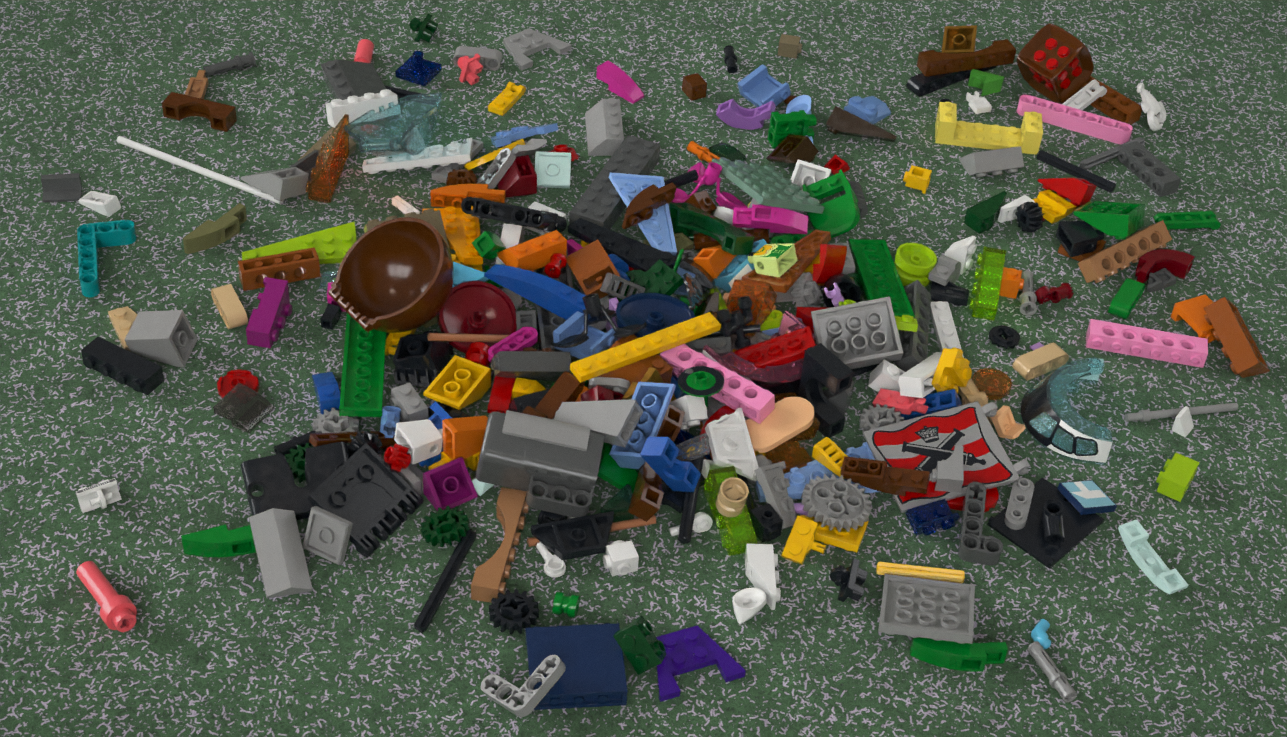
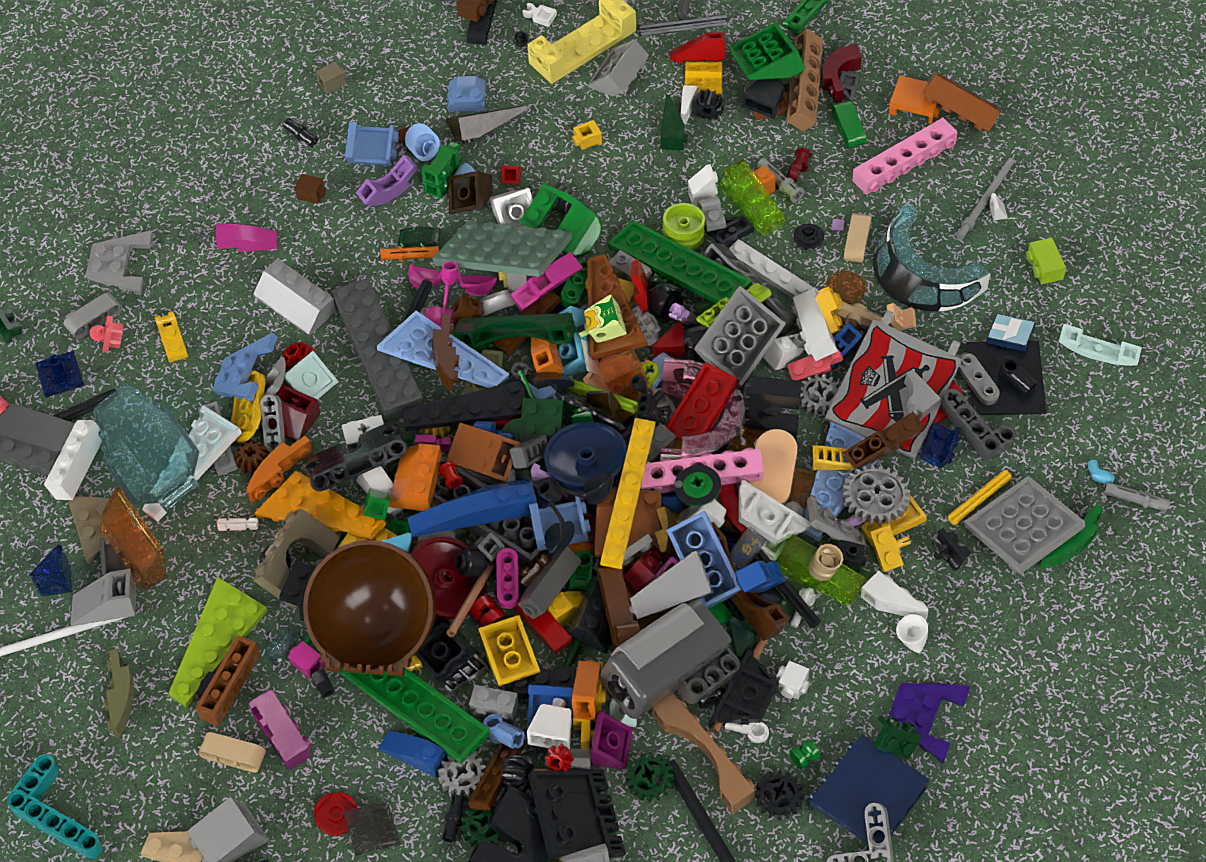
camera: 40 degrees left, 15 degrees up
none -> clear blue slope [29,544,72,596]
none -> black head [454,549,487,577]

